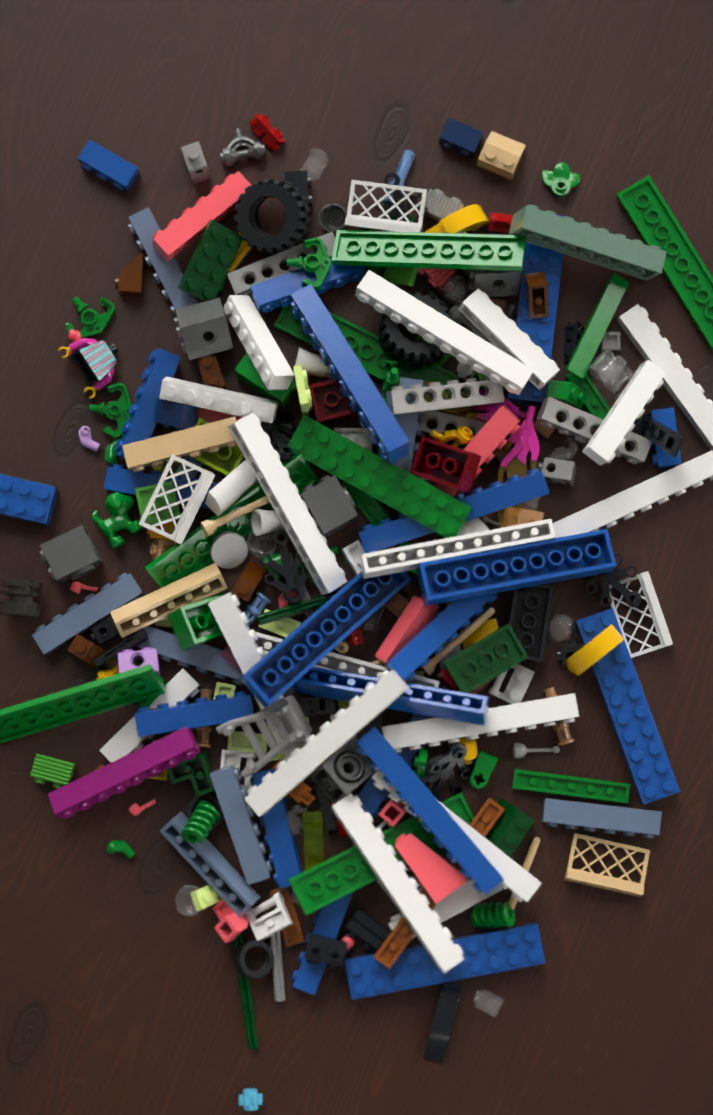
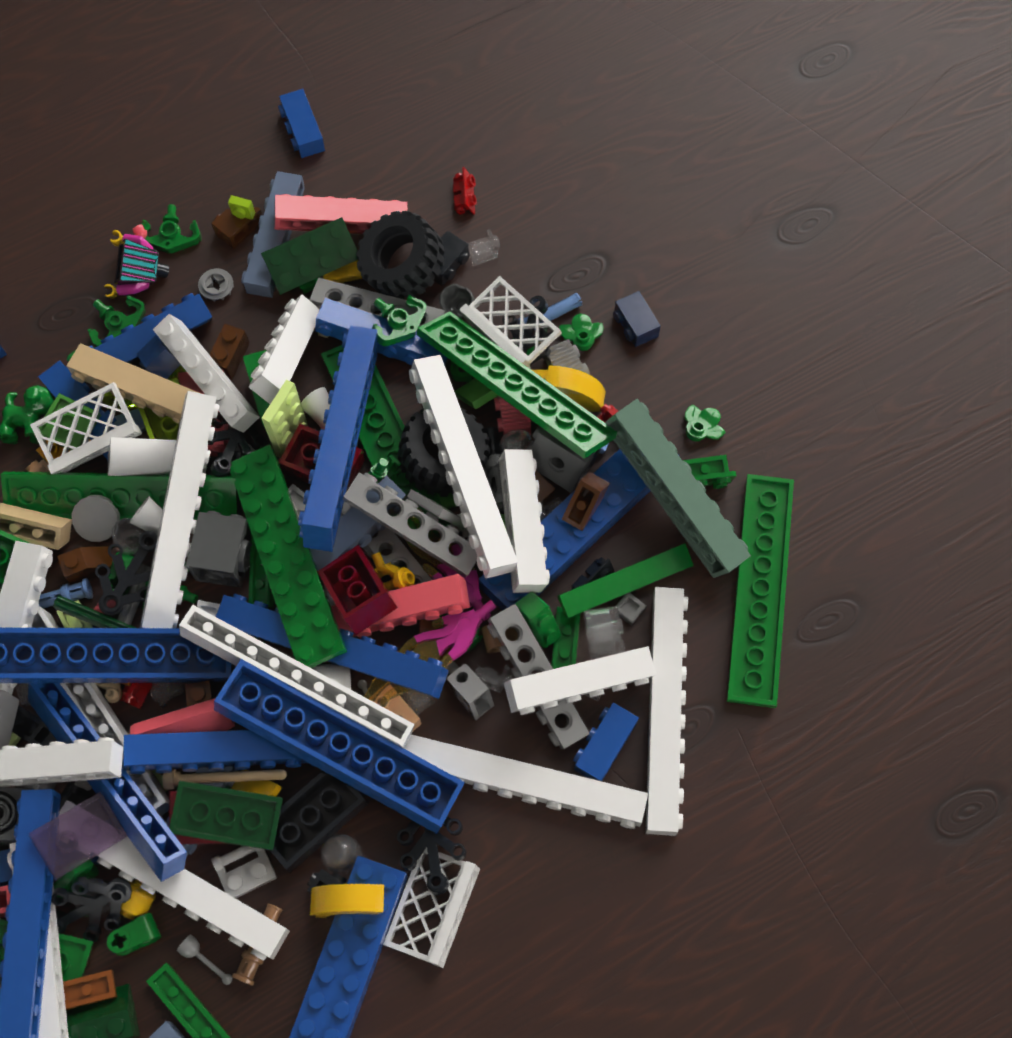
camera: 40 degrees right, 15 degrees down
lavender arm [79,426,101,453] -> none
dark grey brick [174,297,234,360] -> none
light grey torso [181,141,211,184] -> none
tan piece [200,496,270,536] -> none
dark grey piece [220,129,266,167] -> none
tan slope [477,131,526,180] -> none
black slope [632,414,684,457] -> none
none -> clear purple tile [28,792,127,881]
none -> light grey gear [198,268,234,302]
none -> lime plate [228,195,255,220]
none -> light grey tile [407,489,467,530]
none -> green plate [559,313,604,351]
none -> green bracket [682,455,737,489]

